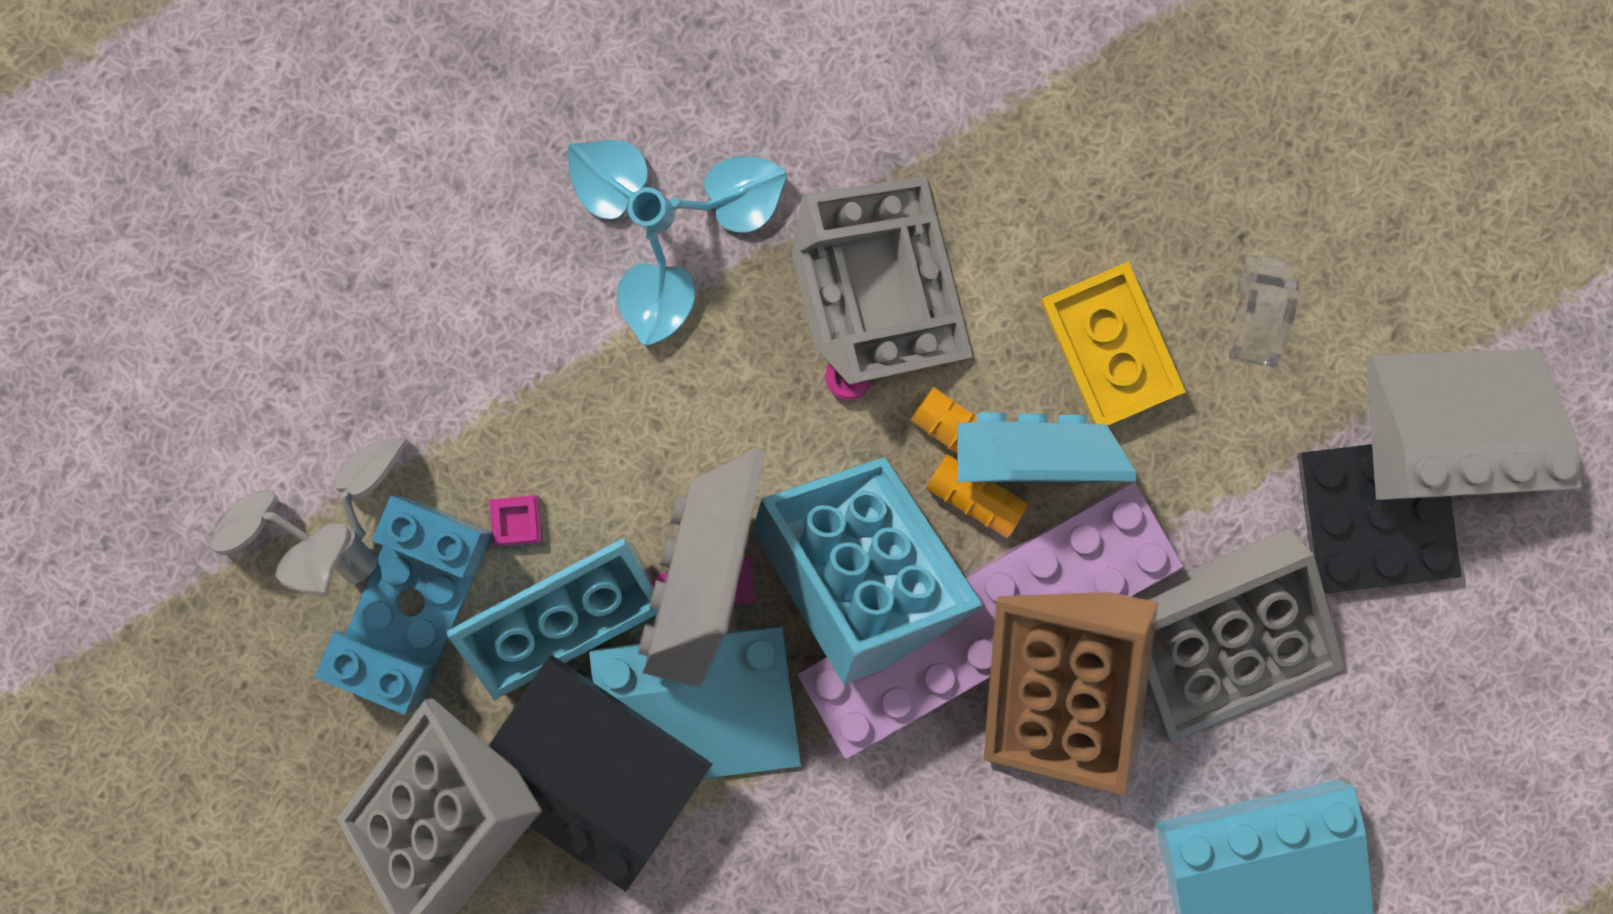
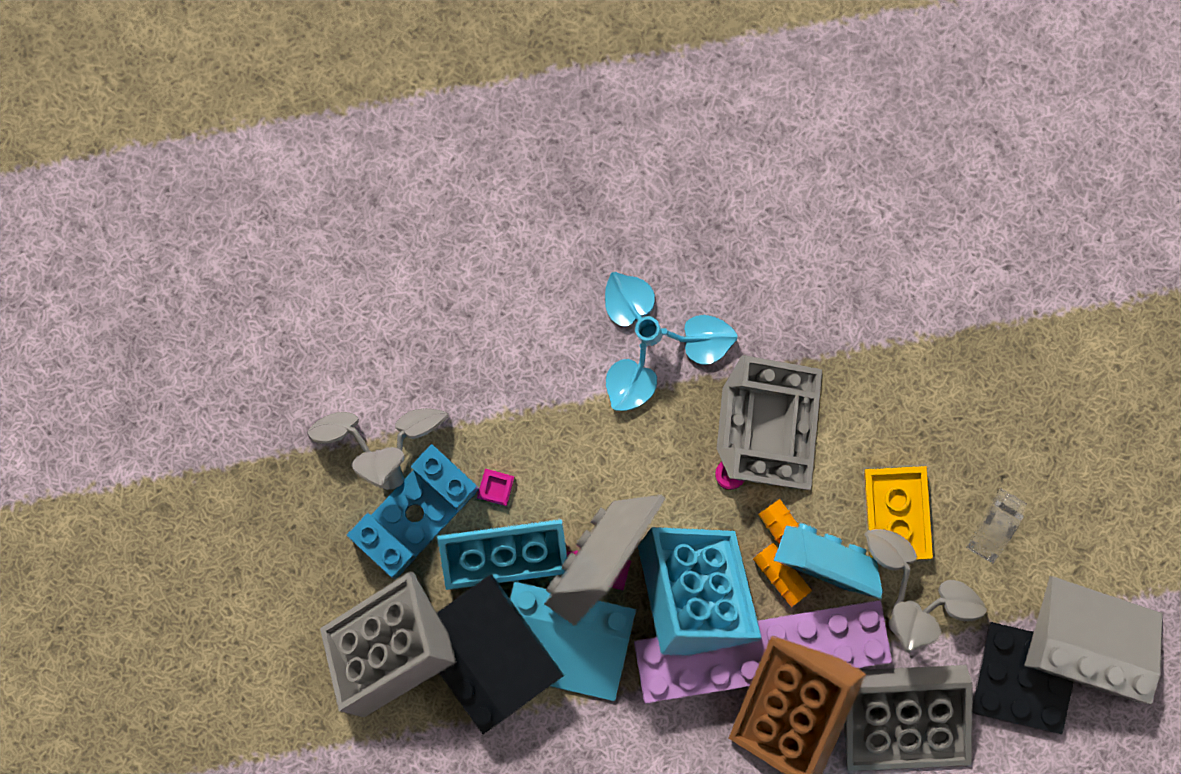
camera: 20 degrees right, 5 degrees down
none -> light grey plant [864,529,987,653]

